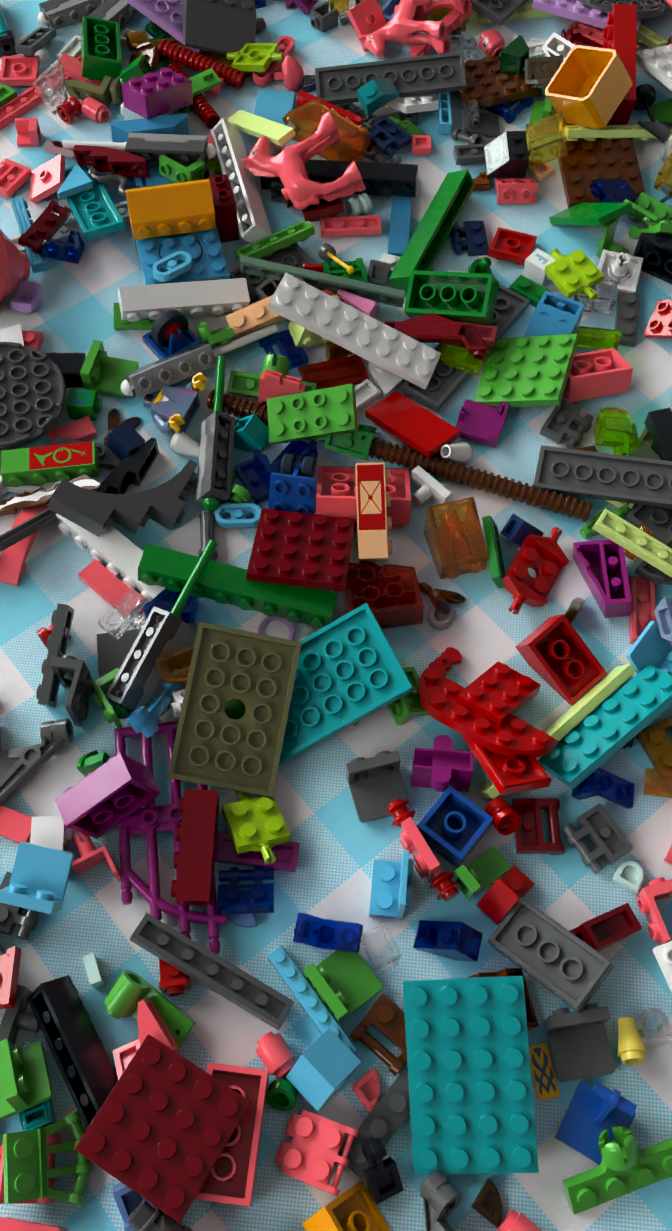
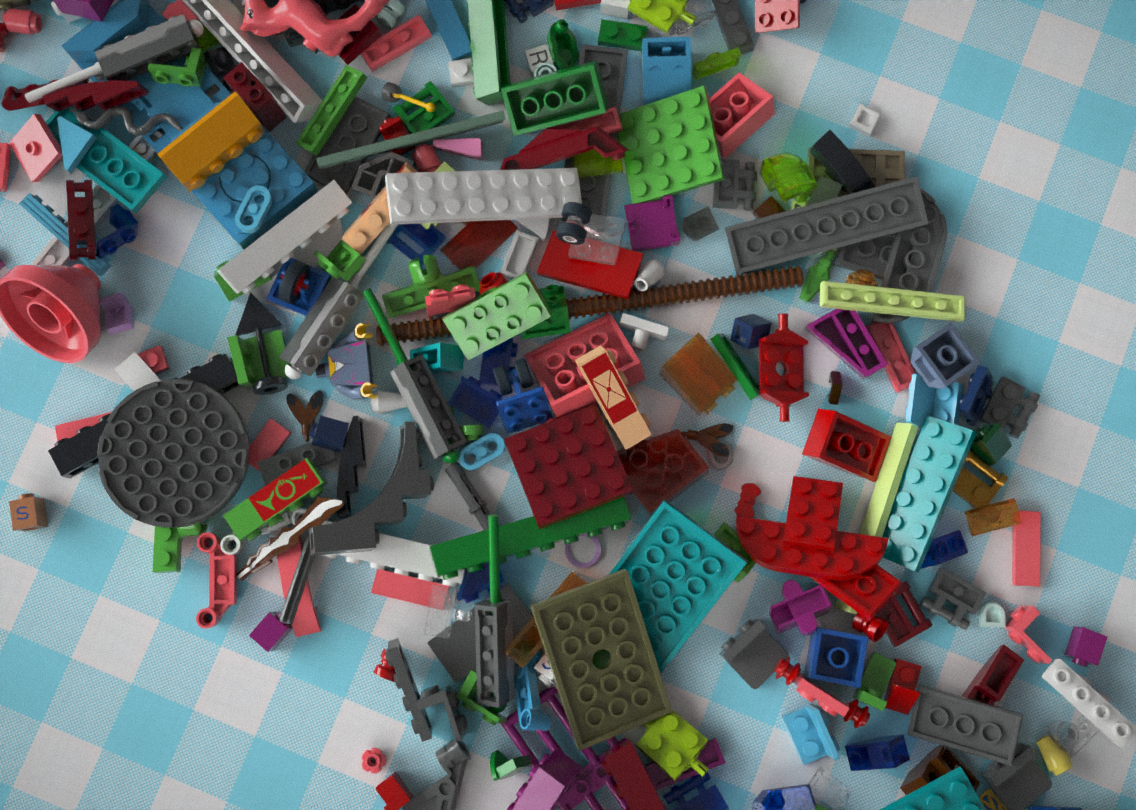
camera: 25 degrees left, 20 degrees up
green brick [66,388,102,421] -> none
dark grey plate [367,259,392,285] -> none
none -> black piece [235,292,288,395]
none -> clear plate [556,202,626,265]
none -> clear smoke plate [682,206,720,241]

